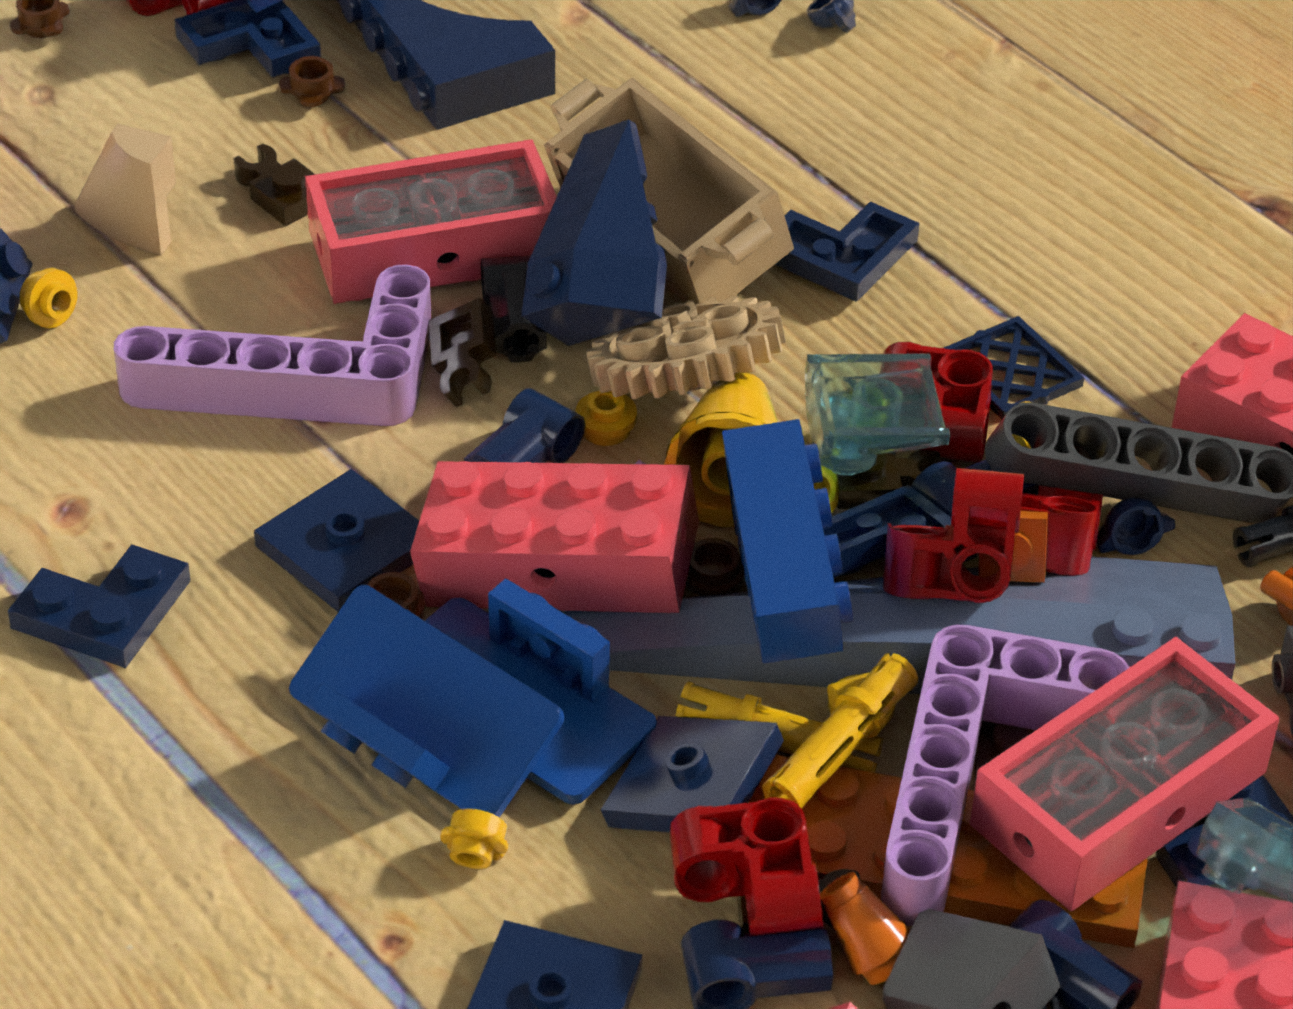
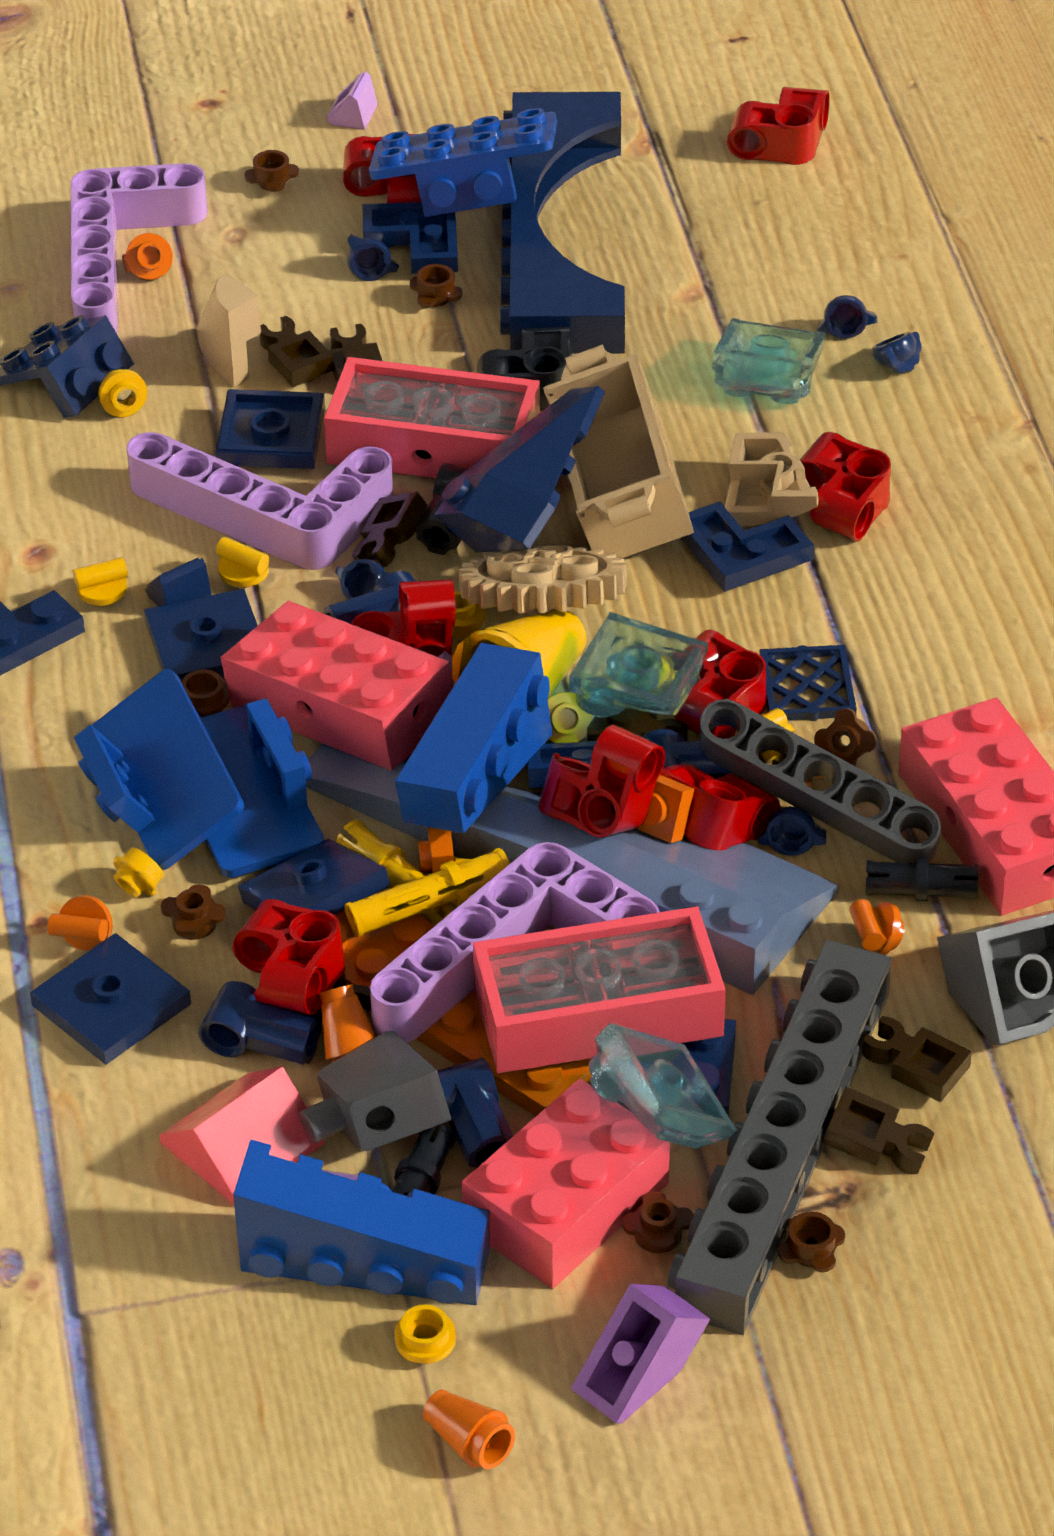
camera: 30 degrees right, 0 degrees up
none -> orange plate [48,895,113,951]
none -> yellow plate [73,557,128,606]
none -> dark blue slope [145,557,212,606]
none -> reddish brown plate [160,885,226,940]
none -> dark blue plate [215,389,325,469]
none -> yellow plate [216,537,269,588]
none -> dark brown plate [259,316,334,387]
none -> dark blue piece [335,559,390,599]
none -> dark blue piece [347,233,399,281]
none -> red piece [351,579,456,657]
none -> orange plate [418,827,454,874]
none -> black piece [477,326,572,411]
none -> clear light blue slope [712,318,826,404]
none -> tan slope [725,432,819,527]
none -> red piece [800,432,891,541]
none -> reddish brown plate [814,708,877,767]

